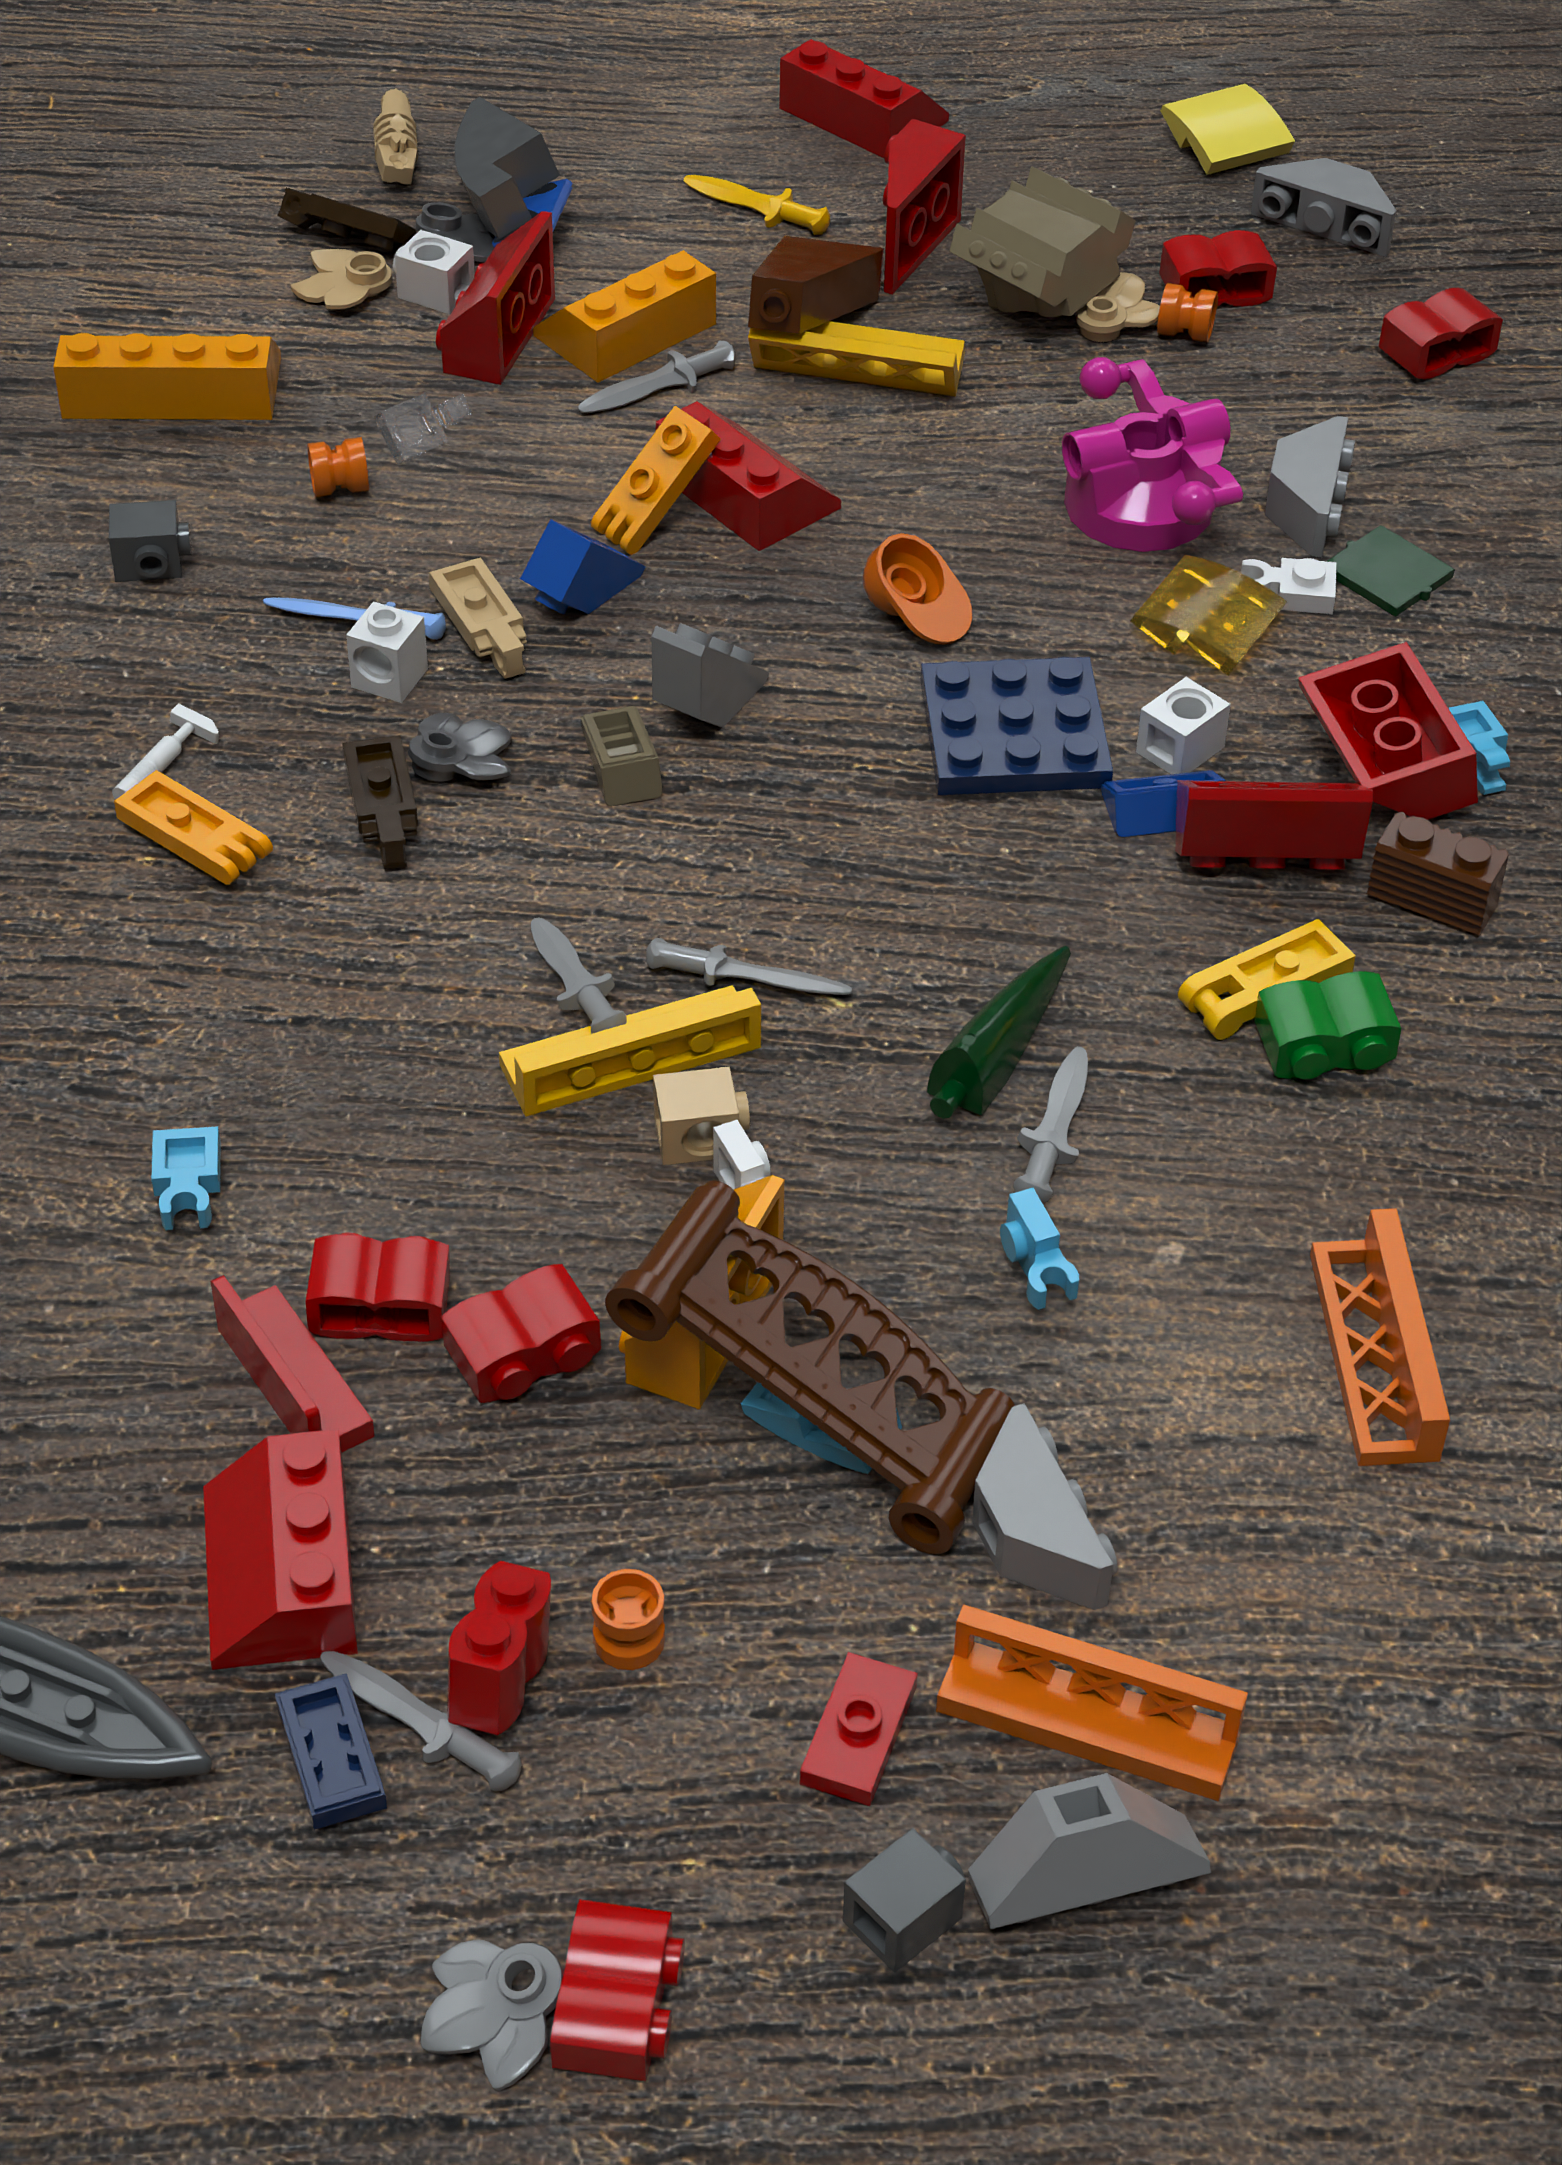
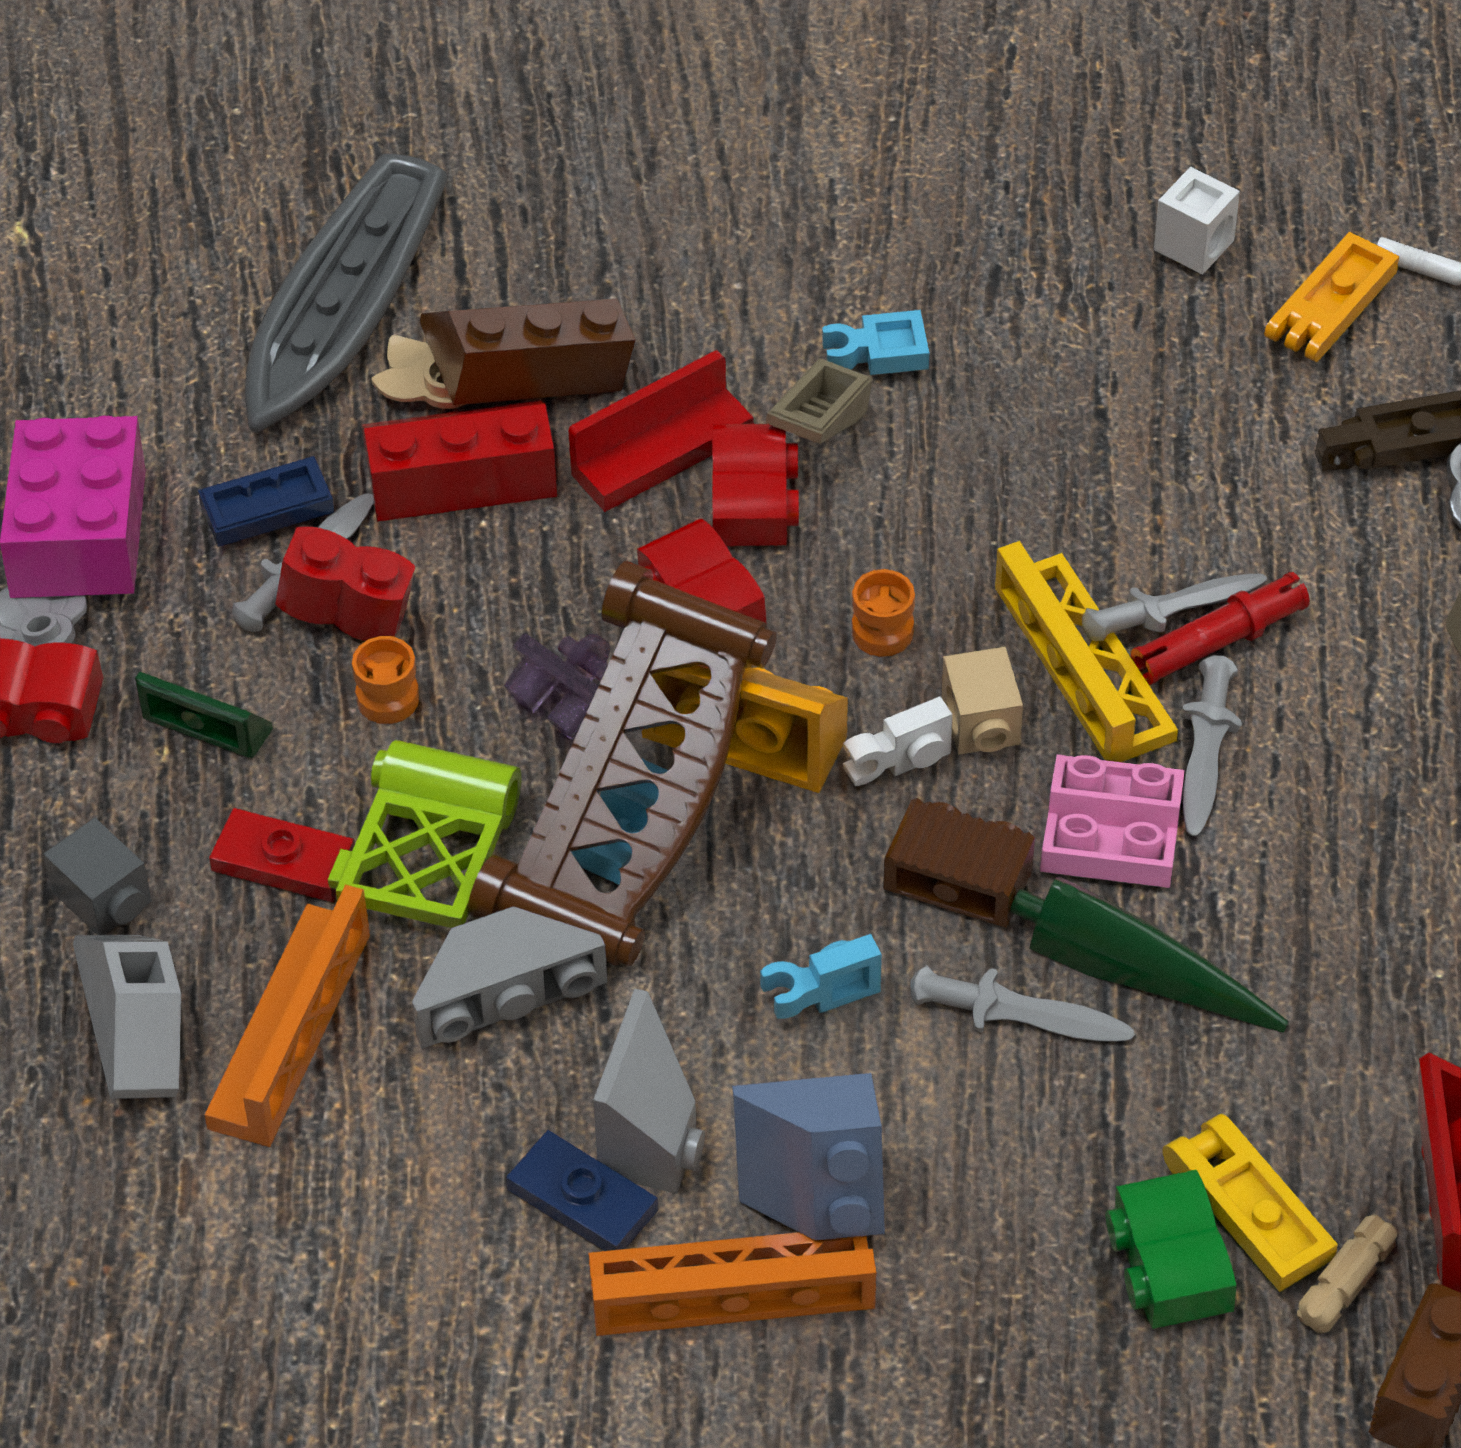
camera: 90 degrees right, 5 degrees up
none -> dark pink brick [0,416,146,598]
none -> dark green slope [135,671,273,758]
none -> lime piece [328,740,522,928]
none -> tan plate [371,335,465,409]
none -> reddish brown slope [419,298,636,405]
none -> clear purple hips [504,633,610,742]
none -> dark blue plate [506,1130,658,1251]
none -> light grey slope [593,989,705,1194]
none -> sand blue slope [732,1073,885,1240]
none -> dark tan slope [766,359,873,444]
none -> orange wheel [852,569,915,657]
none -> reddish brown brick [883,798,1035,928]
none -> bright pink slope [1040,755,1185,888]
none -> red pin [1130,572,1310,686]
none -> white brick [1154,167,1240,275]
none -> tan axle [1297,1215,1398,1334]

